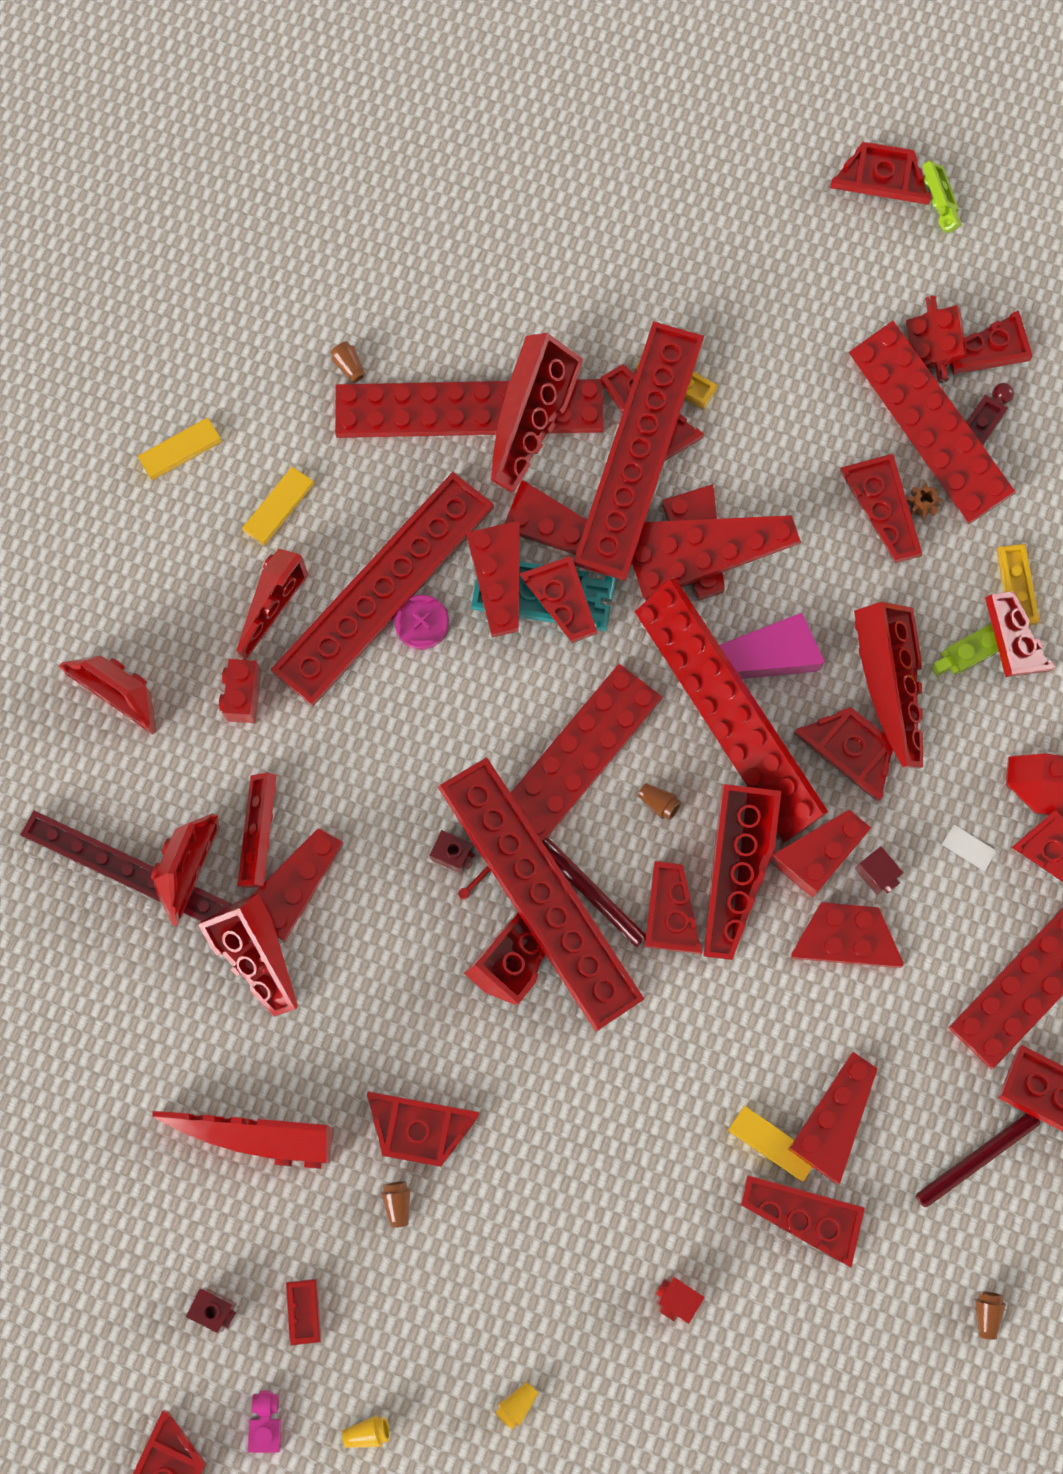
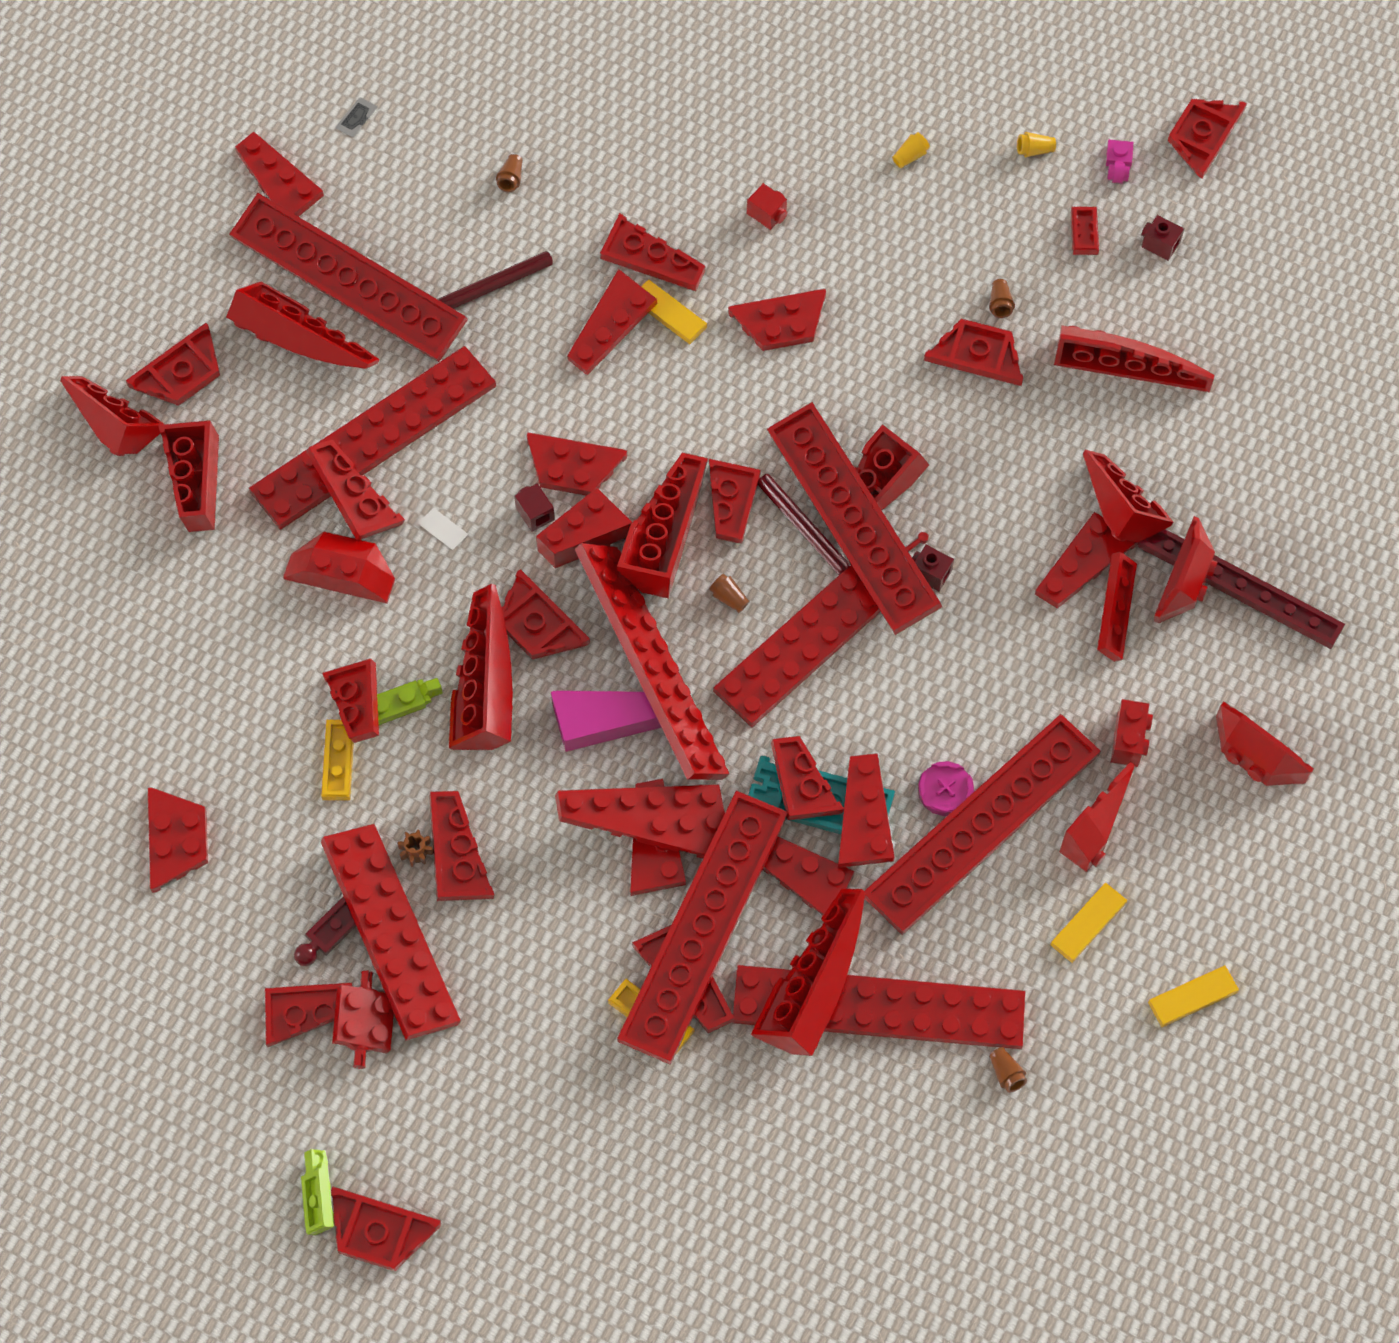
camera: 175 degrees left, 10 degrees down
none -> red wing [728,288,826,351]

